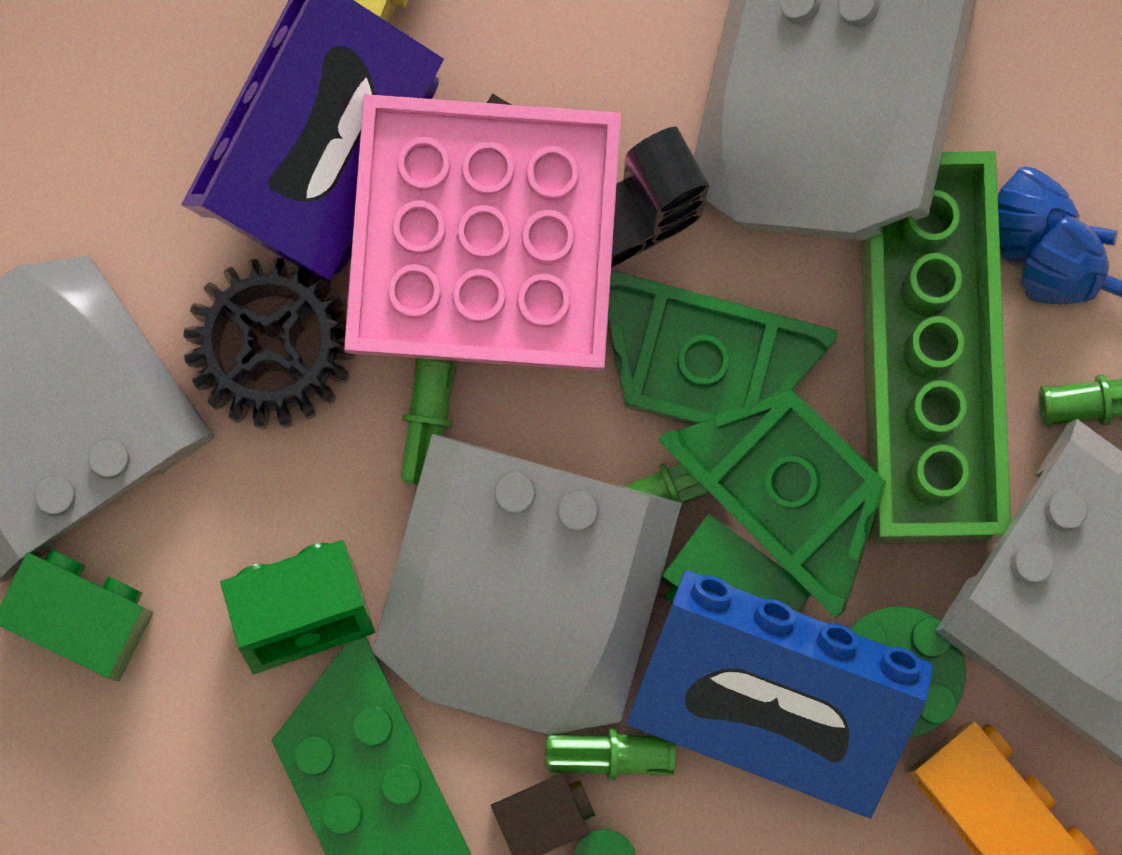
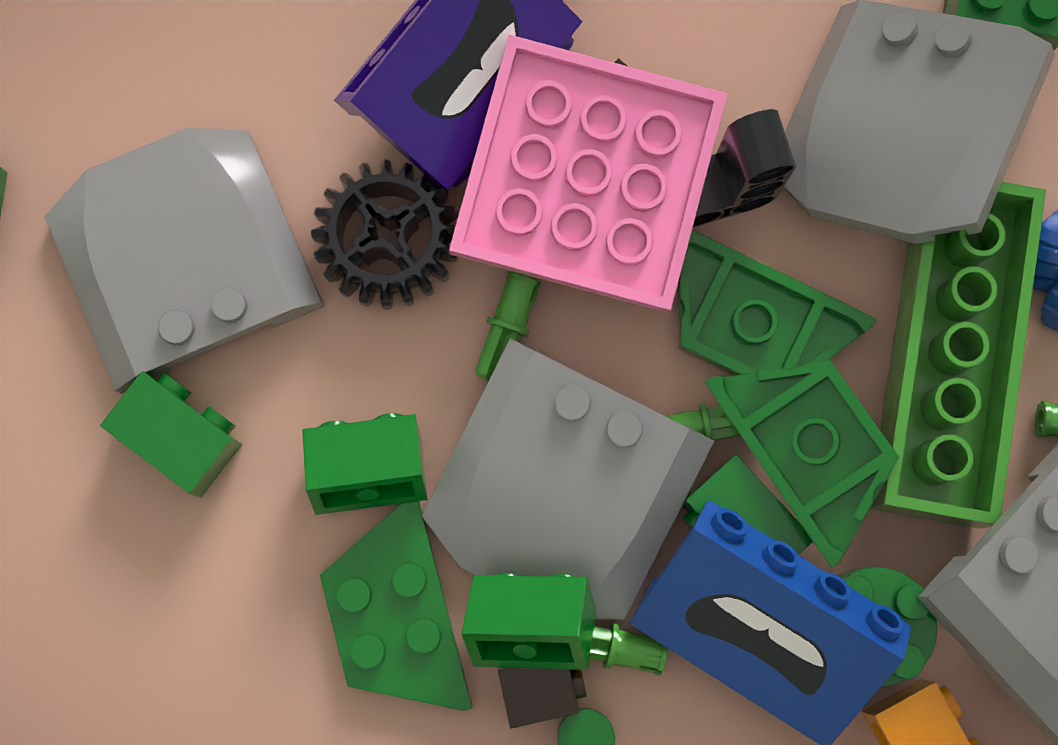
camera: 10 degrees right, 0 degrees up
none -> green brick [461,573,596,670]

